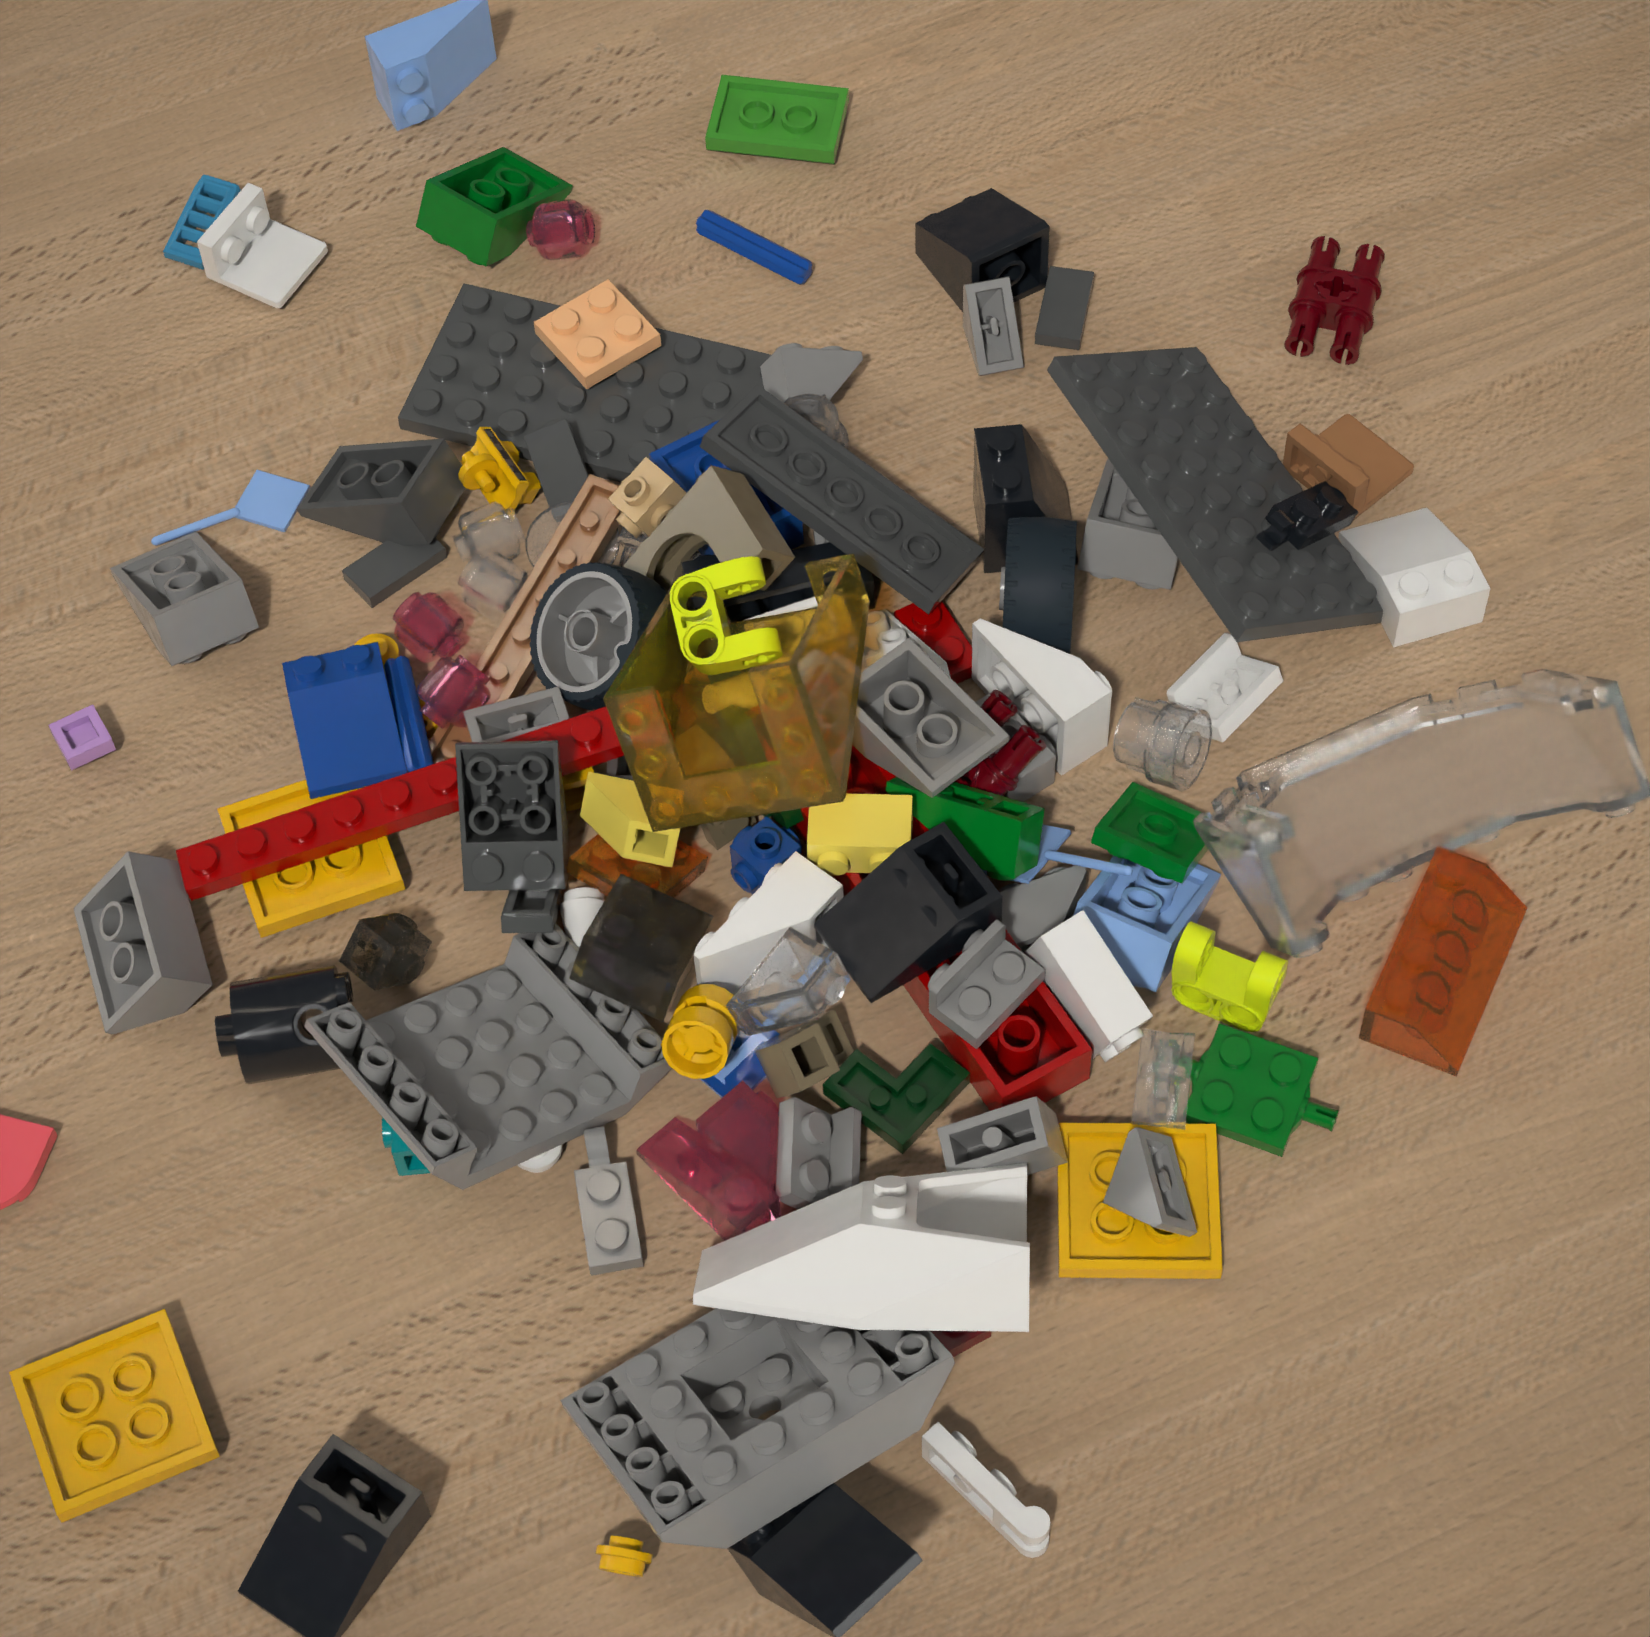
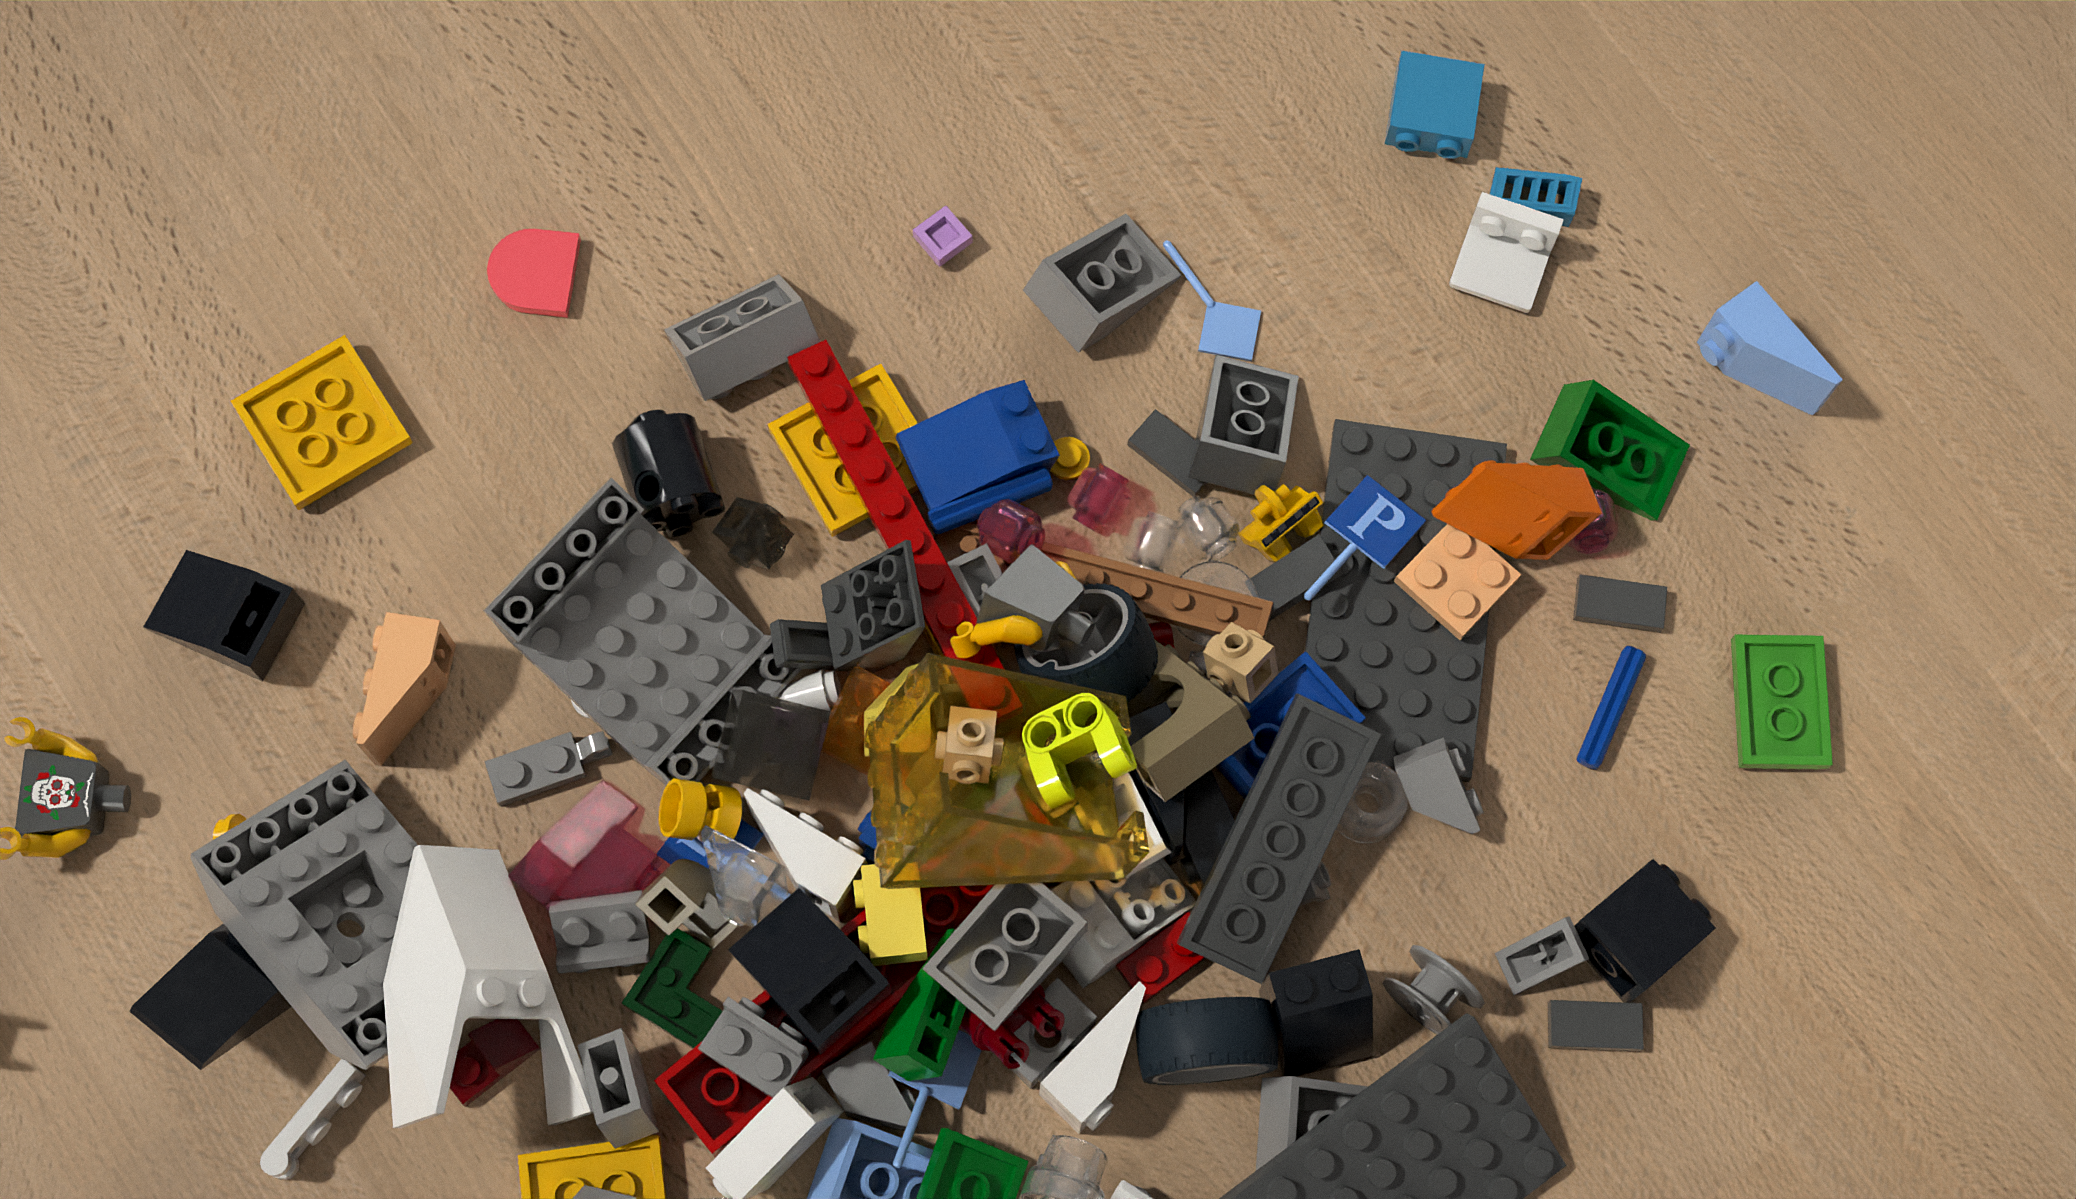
camera: 75 degrees right, 15 degrees up
none -> light nougat slope [353,612,456,766]
none -> tan brick [935,706,1003,784]
none -> torso [950,544,1095,658]
none -> blue piece [1304,475,1426,600]
none -> light grey piece [1383,945,1485,1035]
none -> dark azure piece [1384,50,1485,159]
none -> orange slope [1431,460,1602,560]
none -> dark grey tile [1573,574,1667,633]

